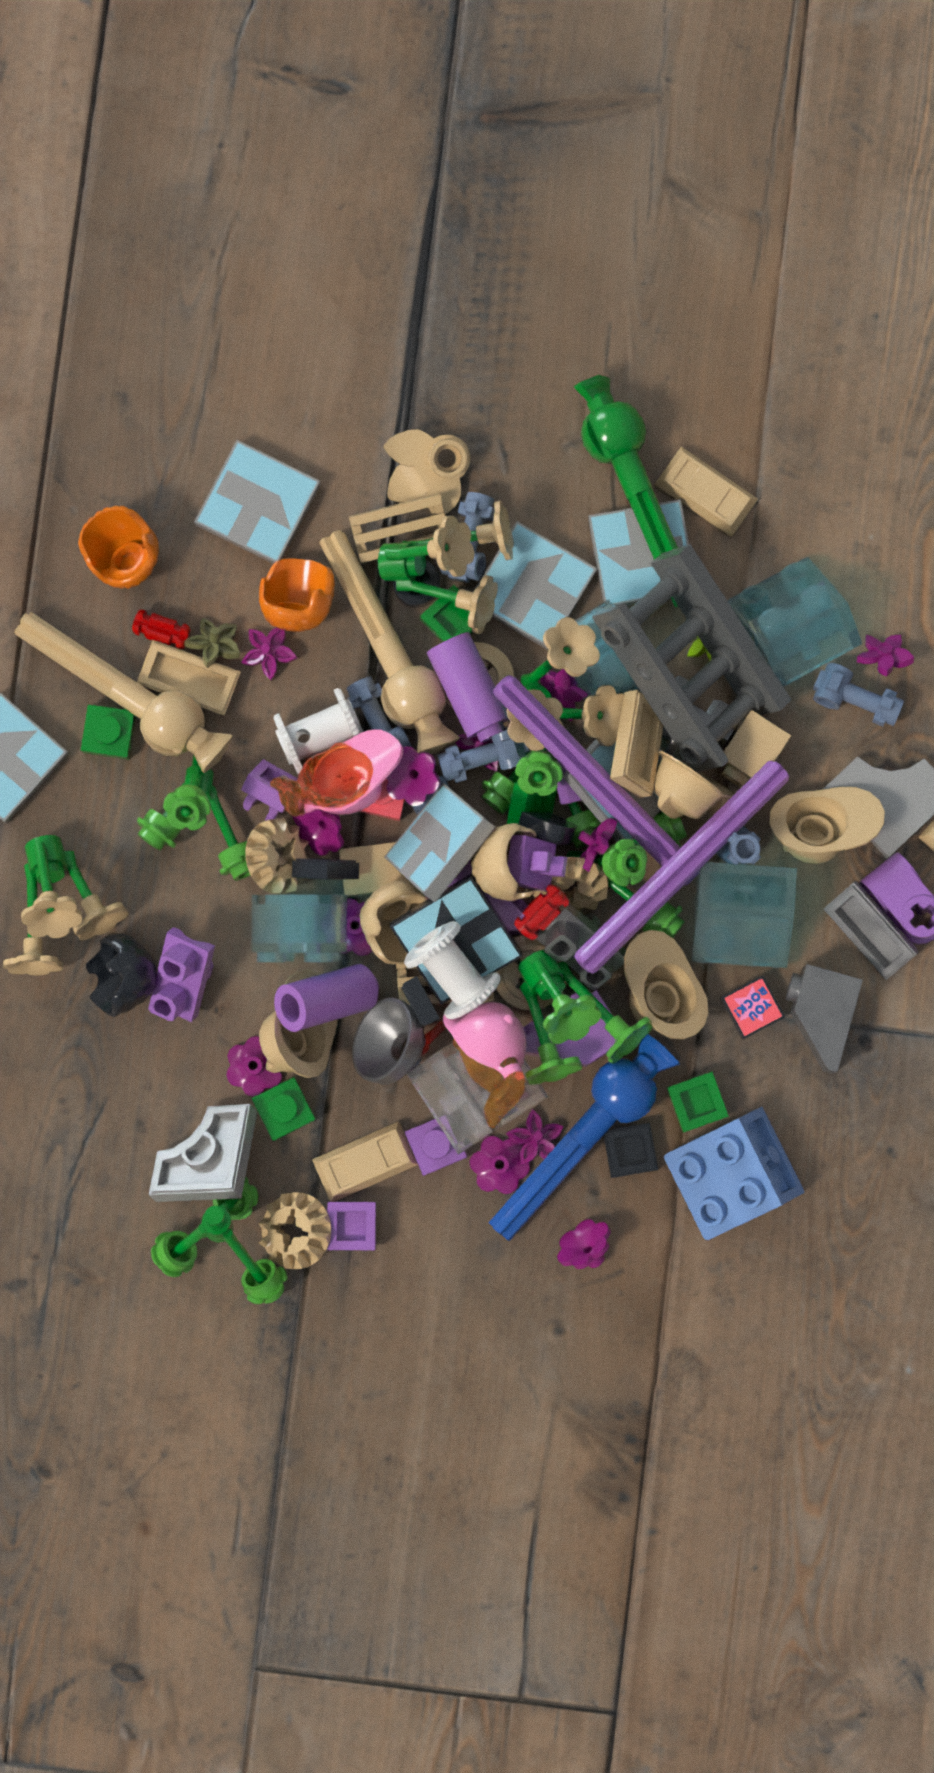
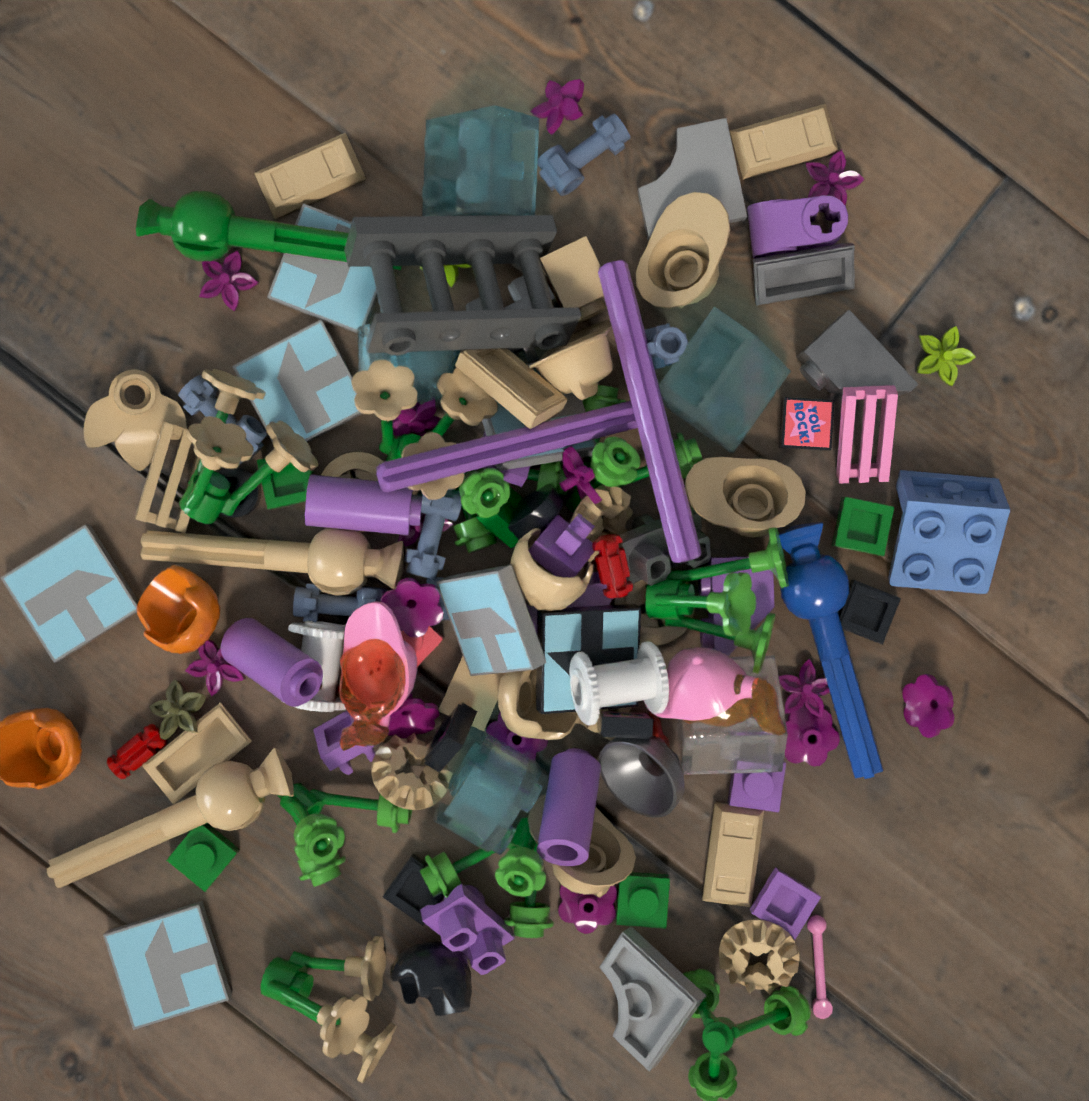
camera: 65 degrees left, 5 degrees up
none -> magenta plant [199,251,259,312]
none -> medium lavender brick [221,618,323,707]
none -> black tile [383,853,444,926]
none -> bright green plant [420,815,554,938]
none -> bright pink hinge [807,915,833,1019]
none -> bright pink tile [836,385,898,484]
none -> lime plant [916,326,976,386]

